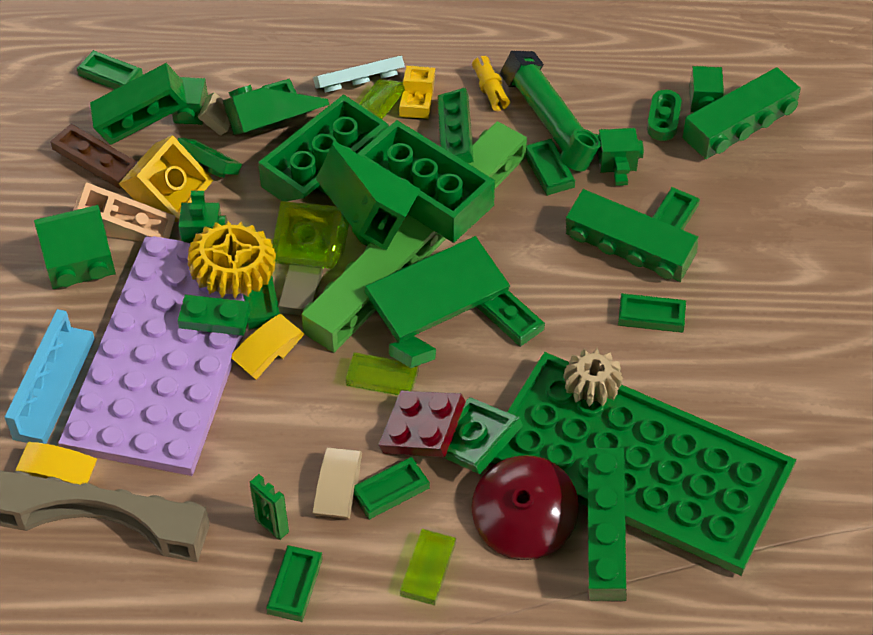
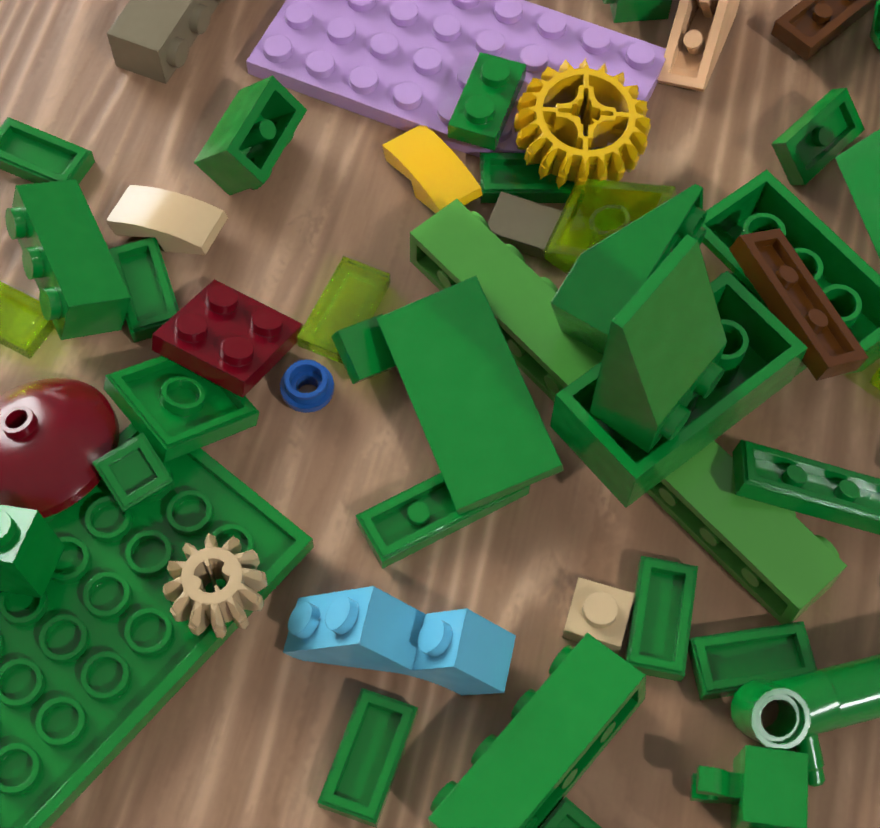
camera: 100 degrees right, 10 degrees up
yellow slope [119,135,214,222] -> none
green brick [179,191,227,243] -> none
green tile [250,474,289,540] -> none
none -> green brick [5,179,131,340]
none -> green tile [92,433,173,512]
none -> green brick [194,75,307,195]
none -> blue plate [280,360,334,413]
none -> medium azure arch [283,586,516,696]
none -> tan plate [562,577,635,654]
none -> green slope [589,234,727,453]
none -> green tile [625,556,698,682]
none -> reddish brown plate [729,228,869,381]

